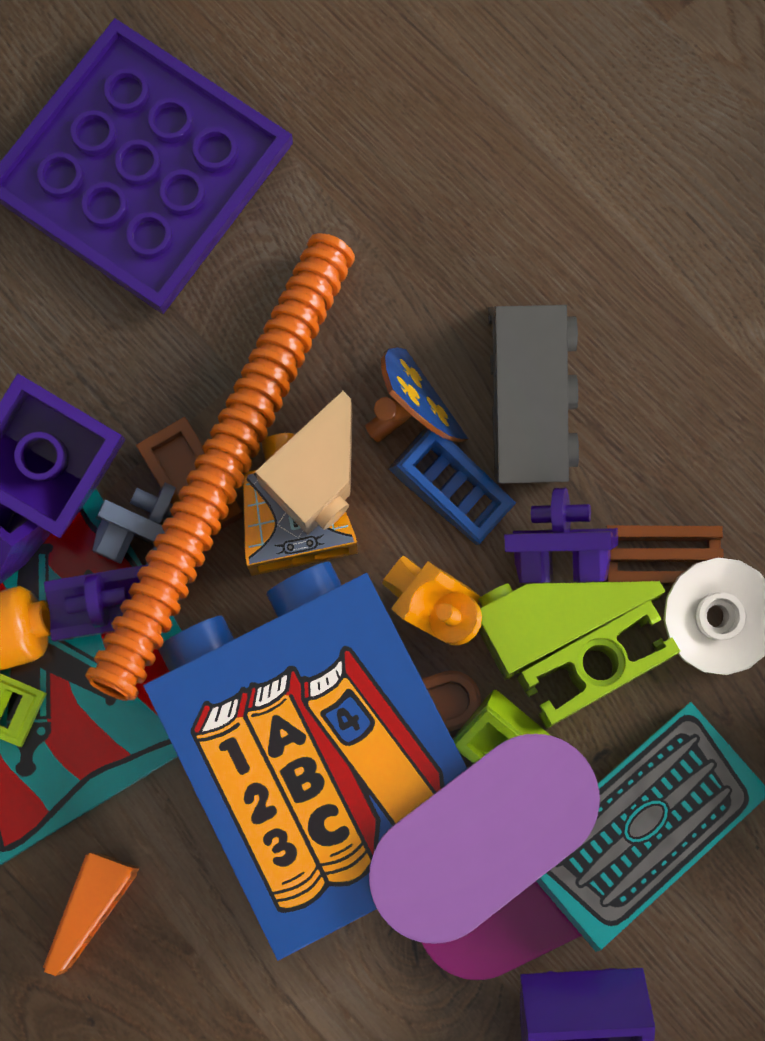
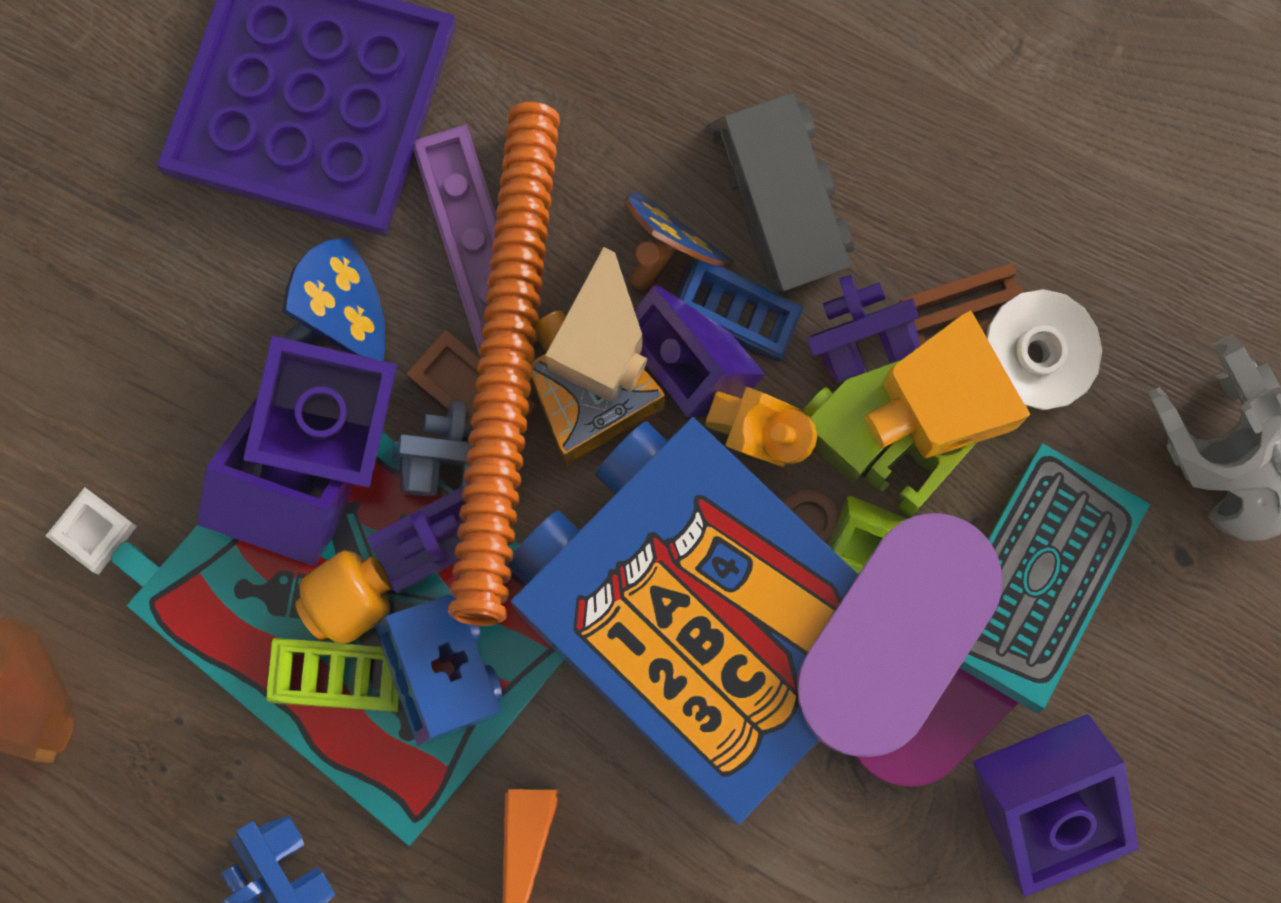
camera: 20 degrees left, 0 degrees up
none -> blue shield [282,238,385,361]
none -> blue brick [375,594,502,746]
none -> medium lavender tile [413,124,538,358]
none -> dark purple slope [634,286,765,417]
none -> light orange torso [864,310,1031,458]

